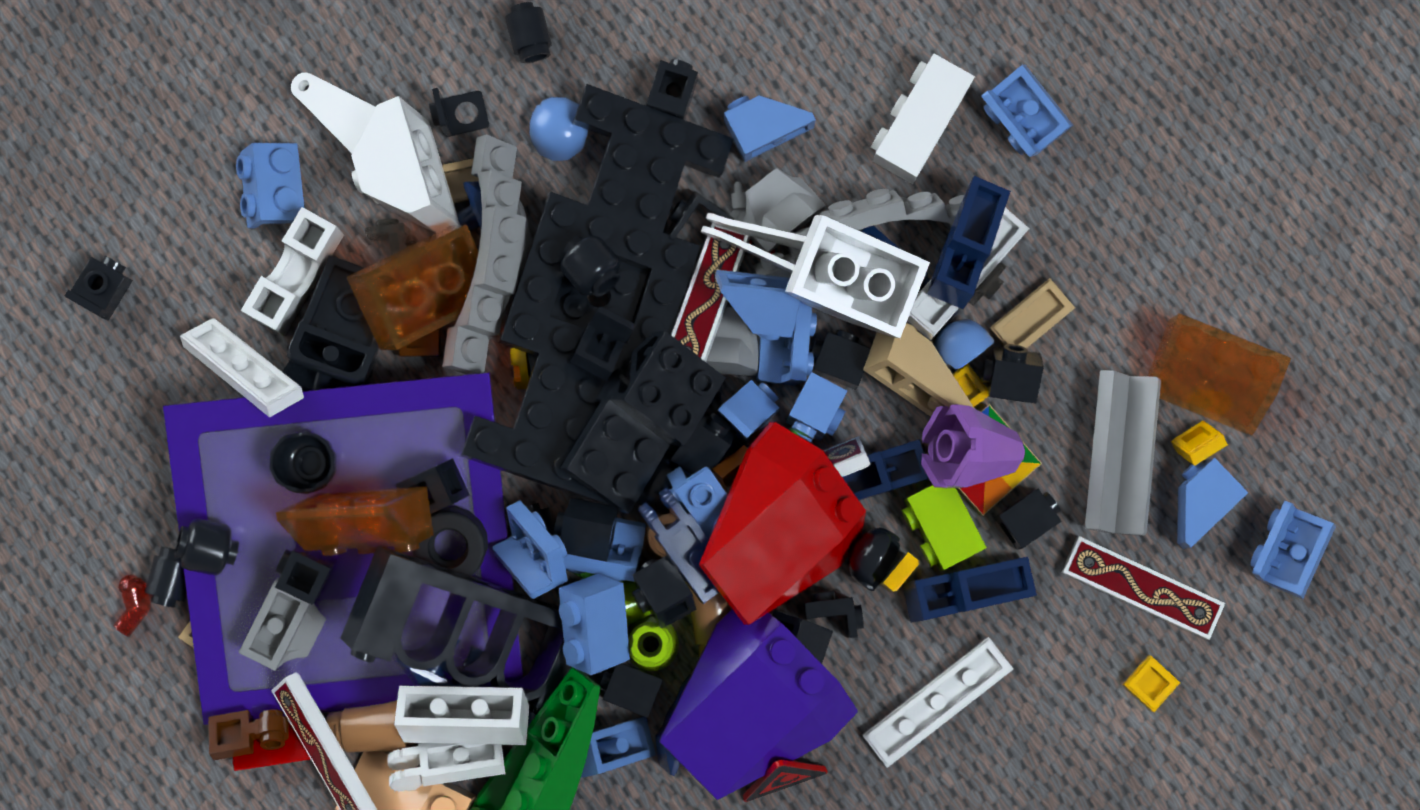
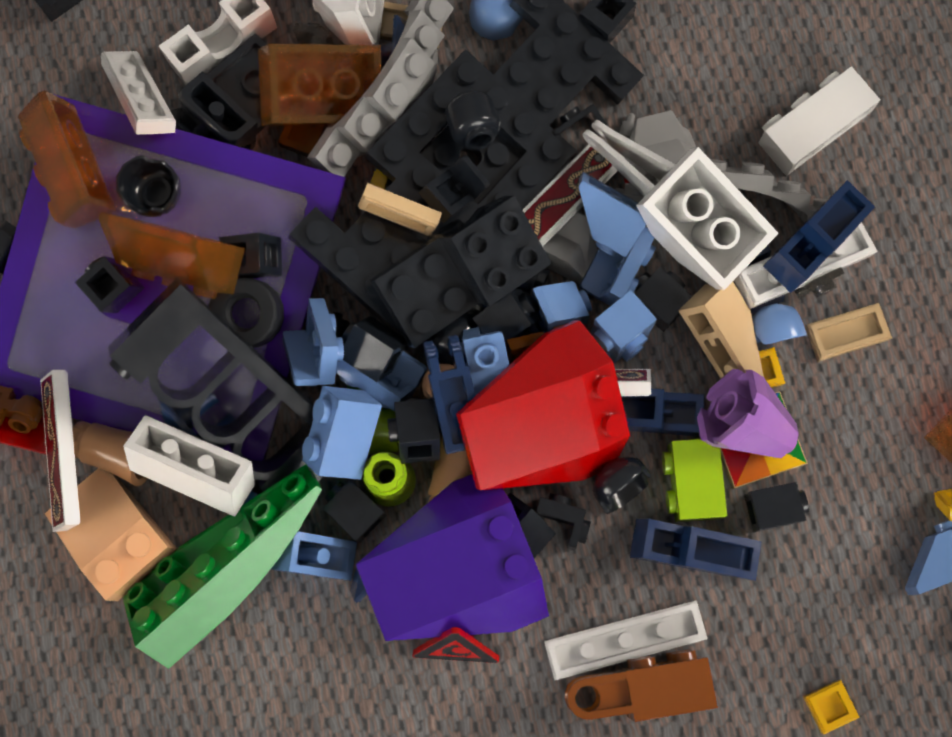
camera: 30 degrees right, 5 degrees down
black head [174,518,239,576] -> none
light grey slope [238,578,326,671] -> none
white hinge [387,743,505,792] -> none
medium blue slope [724,95,816,162] -> none
yellow tile [880,552,919,593] -> none
medium blue bracket [981,64,1073,157] -> none
black brick [981,344,1044,404] -> none
tile [1061,536,1225,640] -> none
light grey panel [1085,370,1161,536] -> none
none -> clear orange slope [18,90,116,229]
none -> tan tile [358,183,442,236]
none -> dark orange brick [564,649,718,722]

